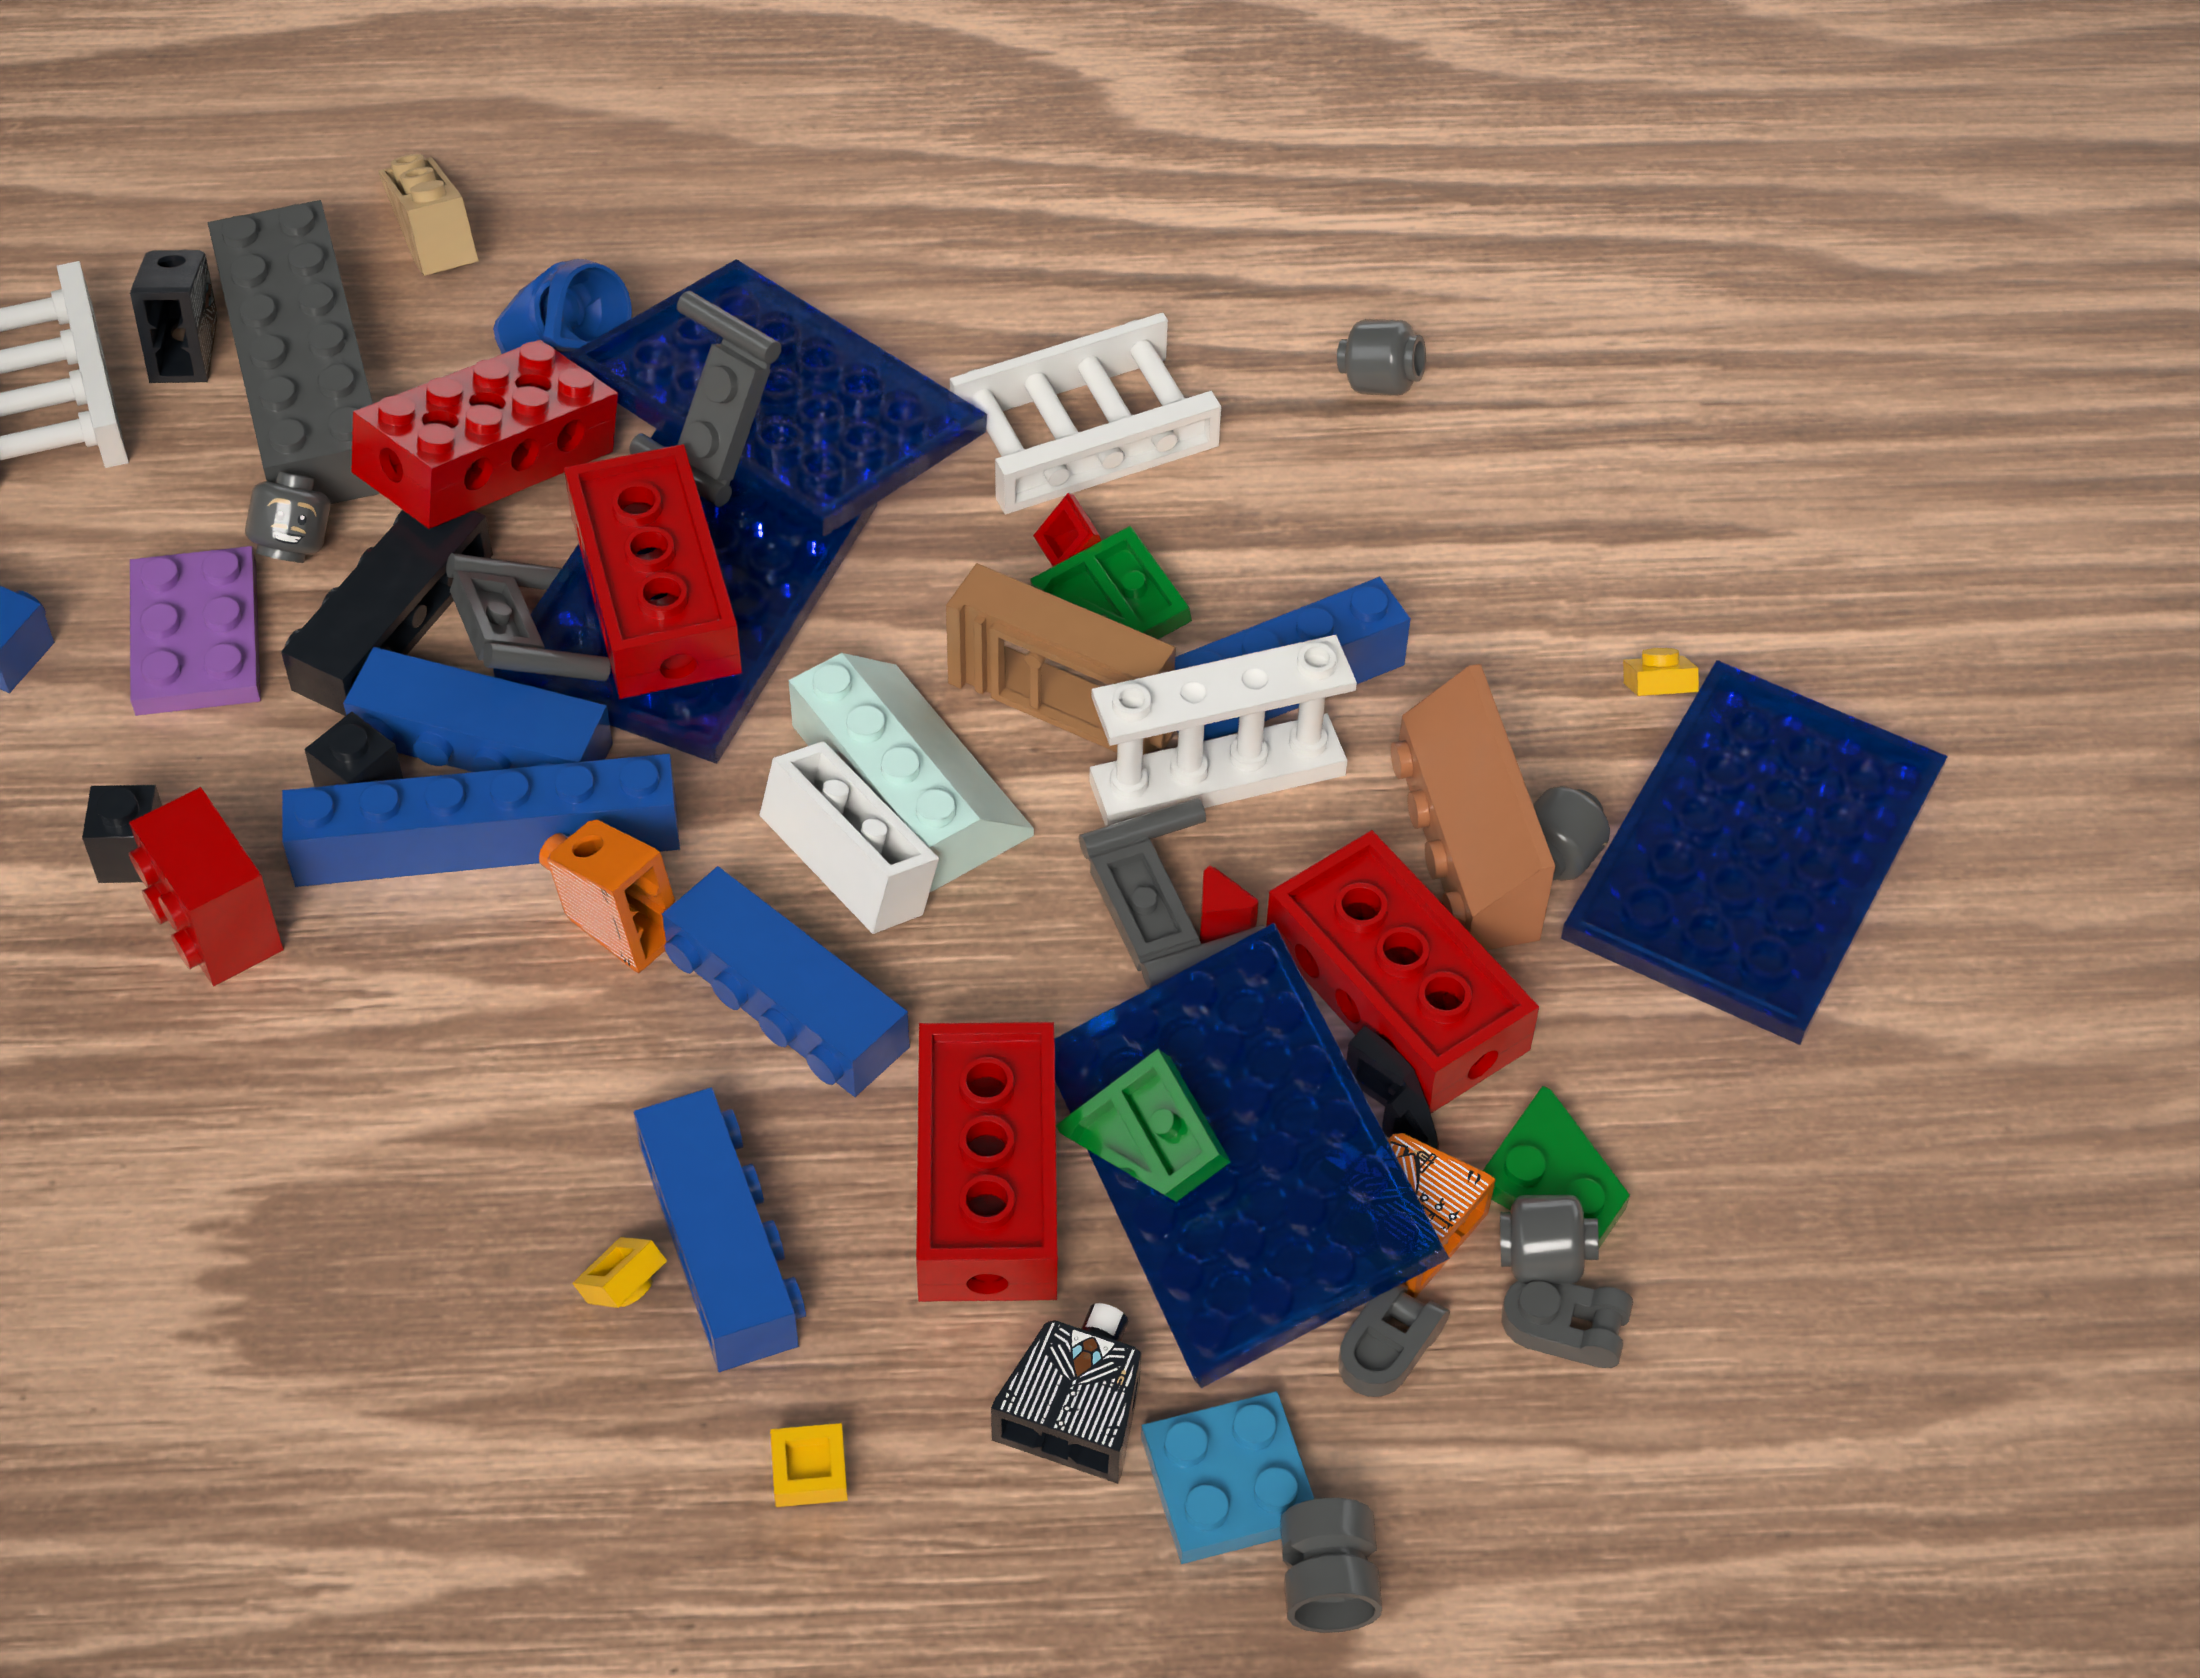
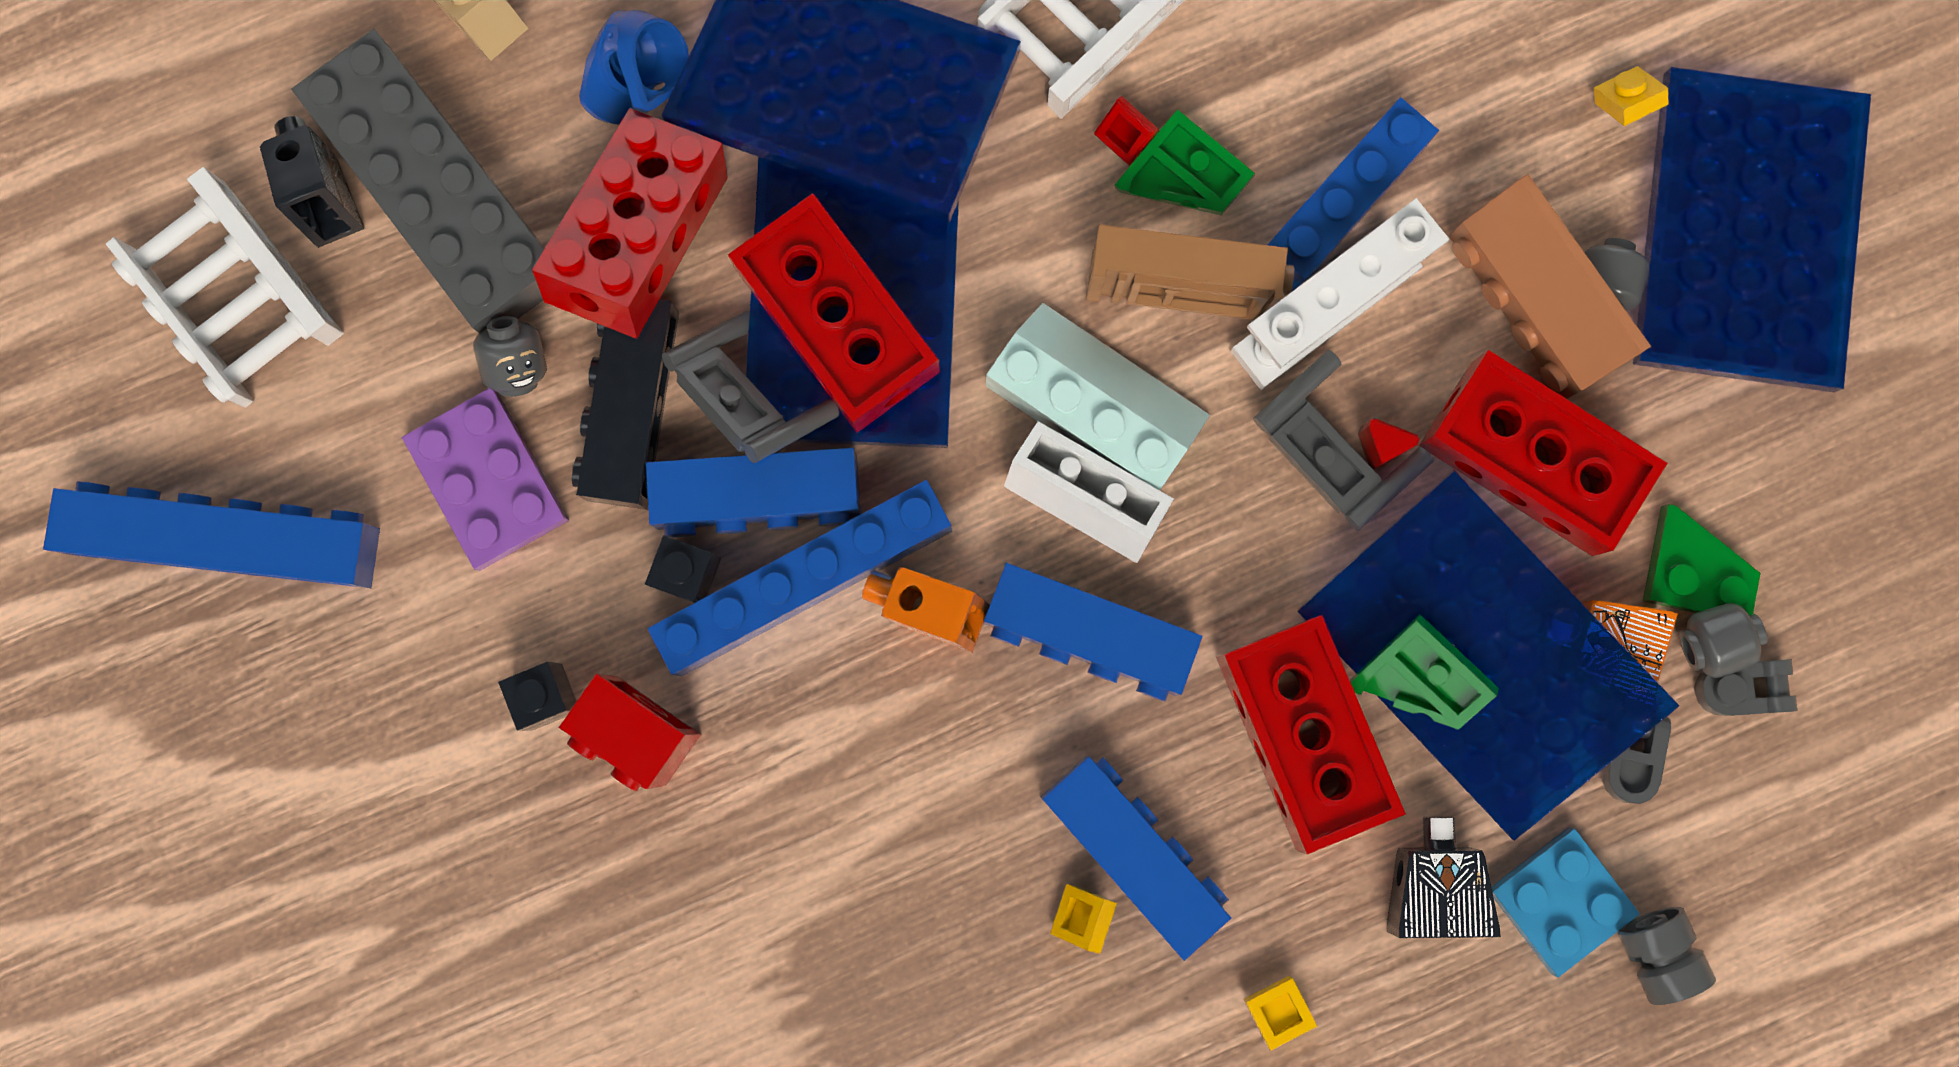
camera: 20 degrees left, 30 degrees up
dark grey plate [629,291,781,507] -> none
black slope [1344,1026,1439,1150] -> none

